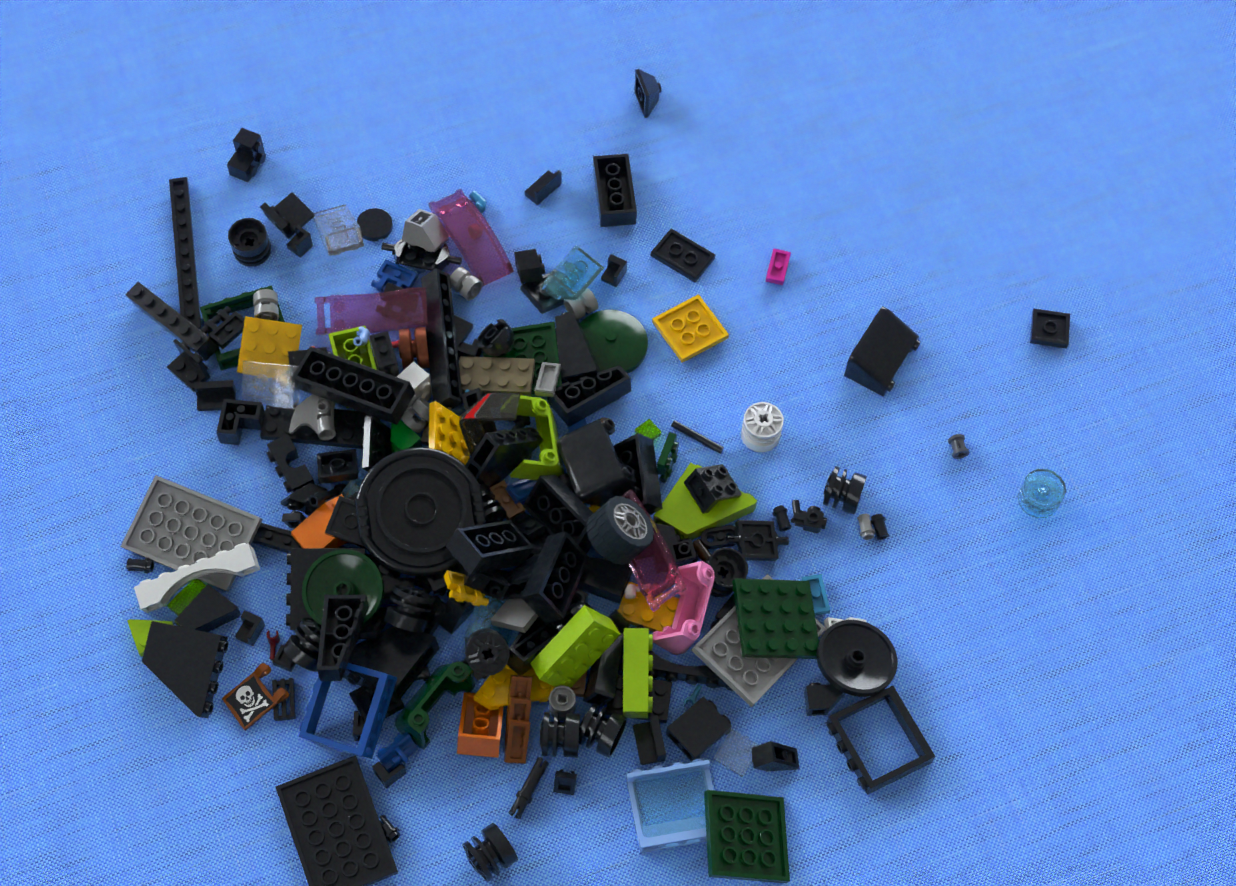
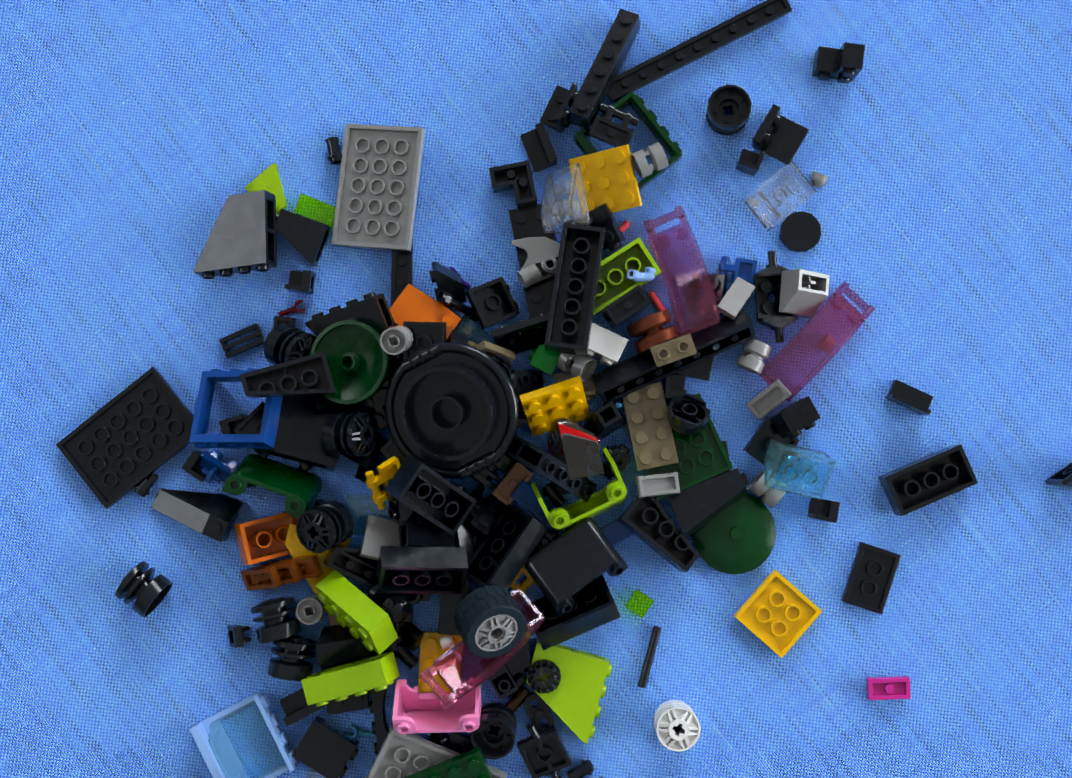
camera: 80 degrees right, 25 degrees up
white arch [134,543,260,613] -> none
flag [222,663,289,731] -> none
black arch [266,434,315,493] -> none
black plate [282,511,306,528] -> none
dark azure arm [469,191,487,214] -> none
black pin [508,757,549,819] -> none
dark green plate [657,432,679,482] -> none
black bracket [684,464,742,514] -> none
none -> black wedge [151,489,243,542]
none -> light grey wheel [380,325,413,355]
none -> black gear [527,659,561,694]
none -> dark tan bracket [650,333,697,367]
none -> light grey tile [716,277,755,320]
none -> light grey tile [746,379,792,420]
none -> light grey hinge [810,171,828,188]

